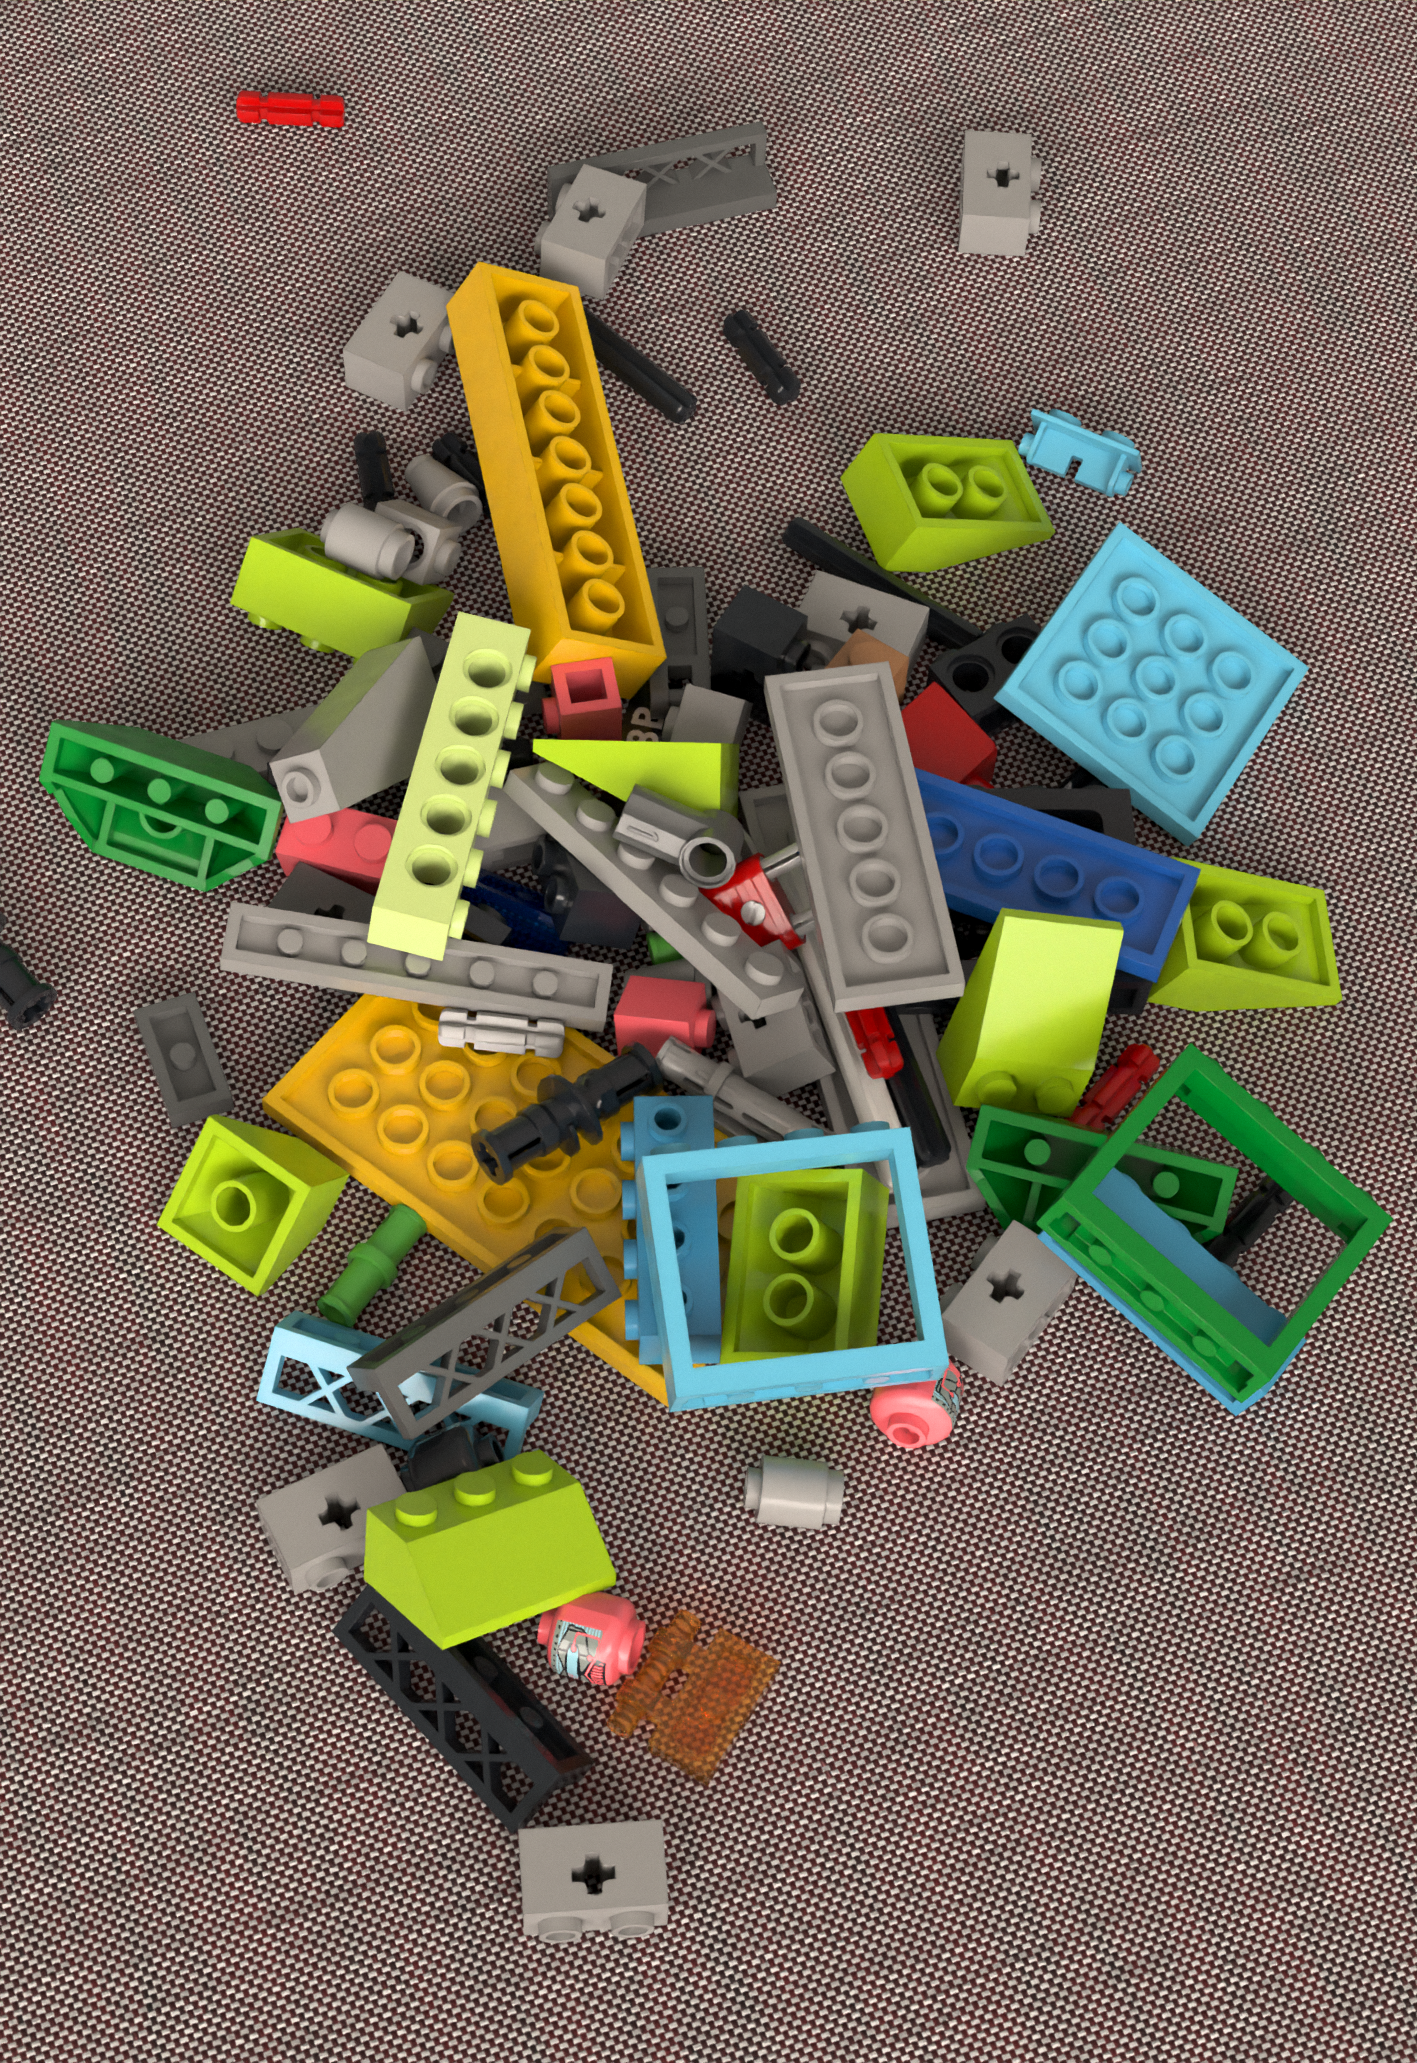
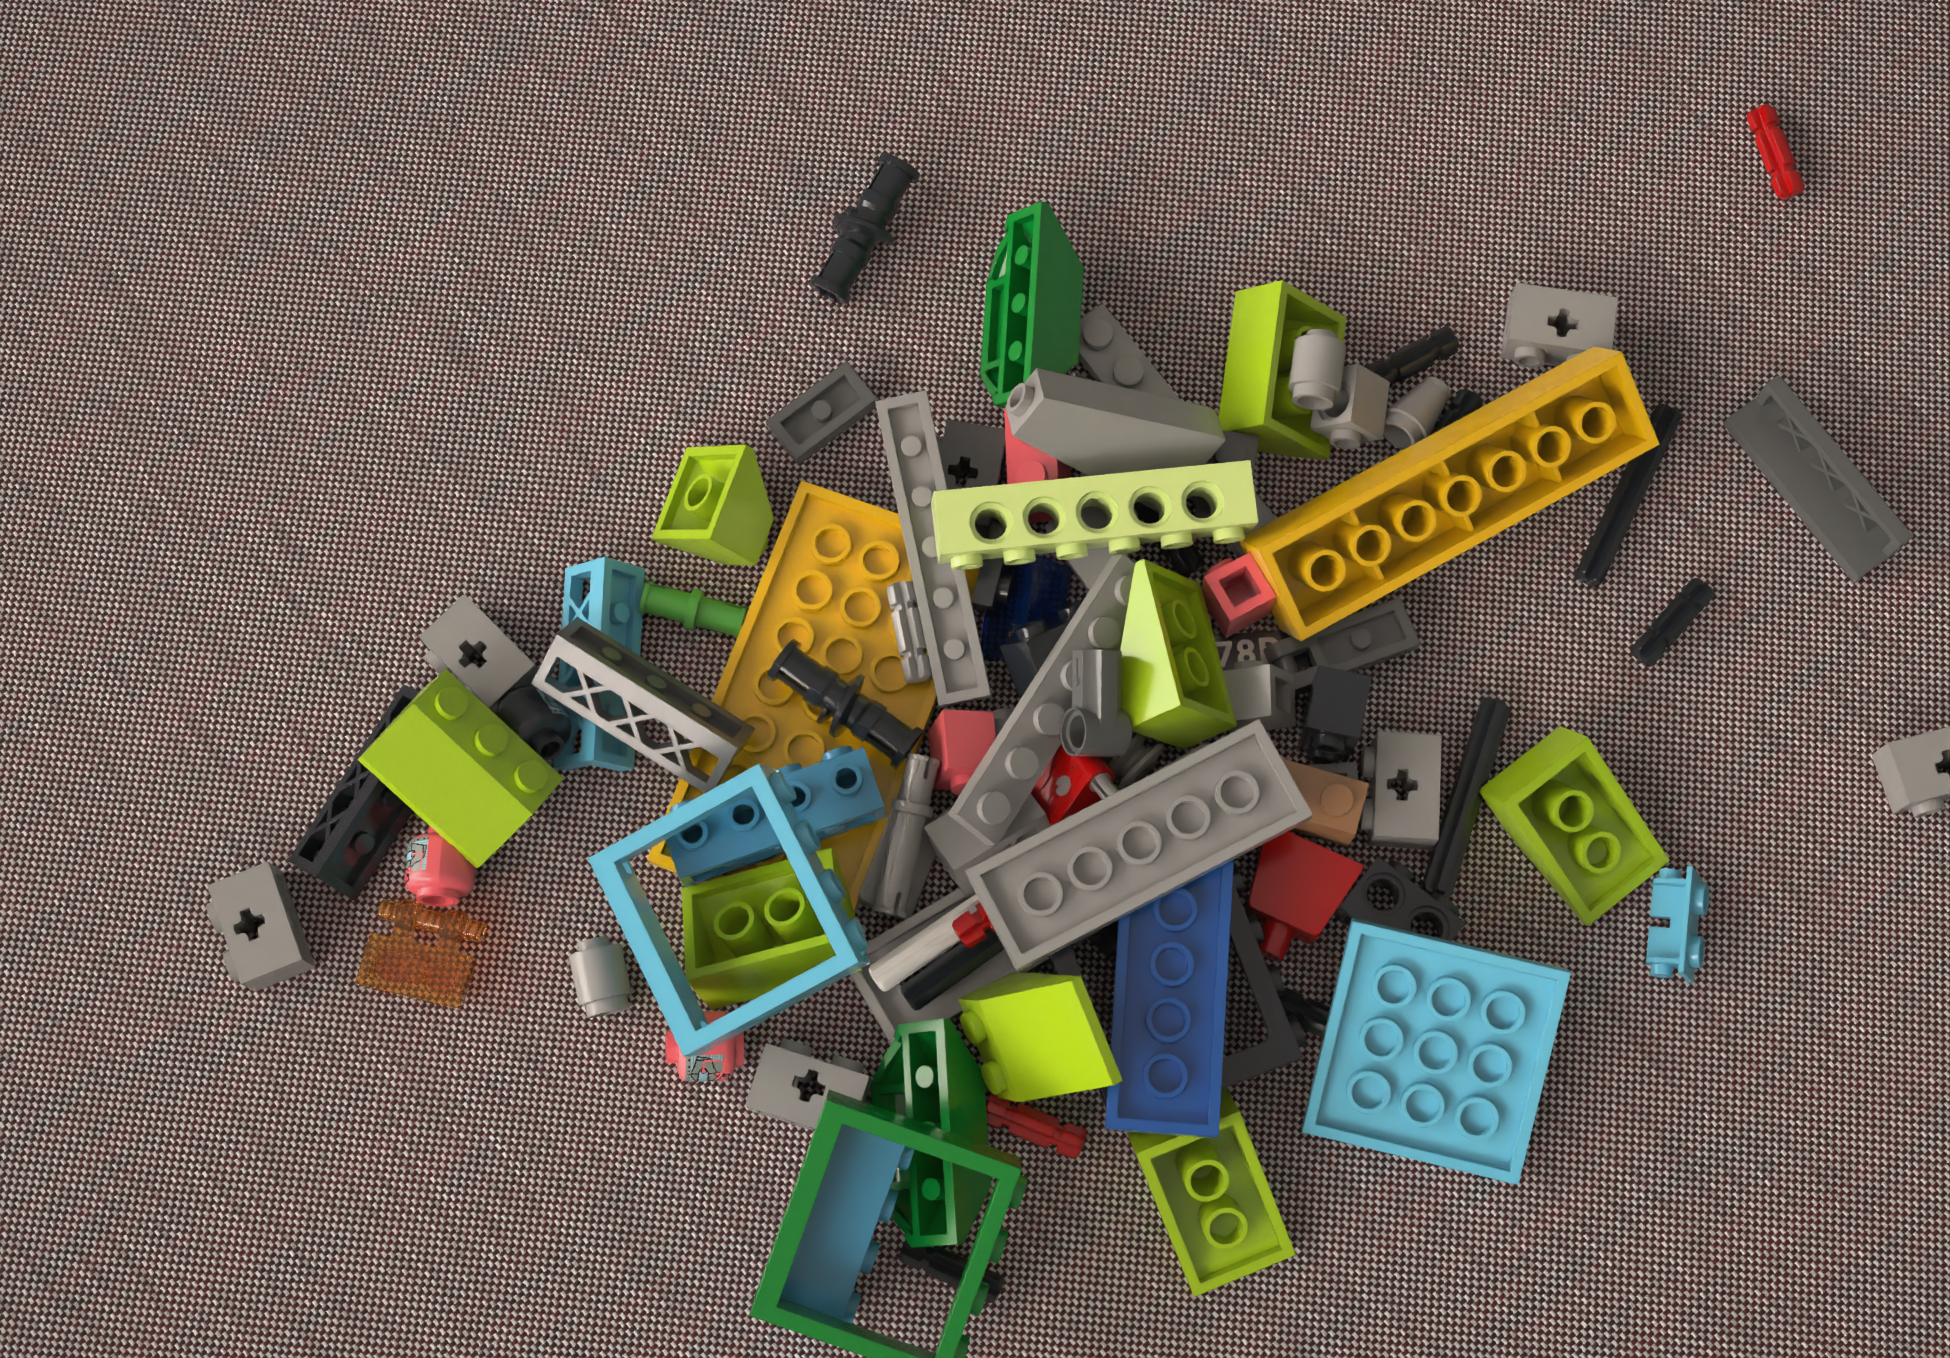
camera: 80 degrees right, 15 degrees up
light grey brick [534,164,647,300] -> none

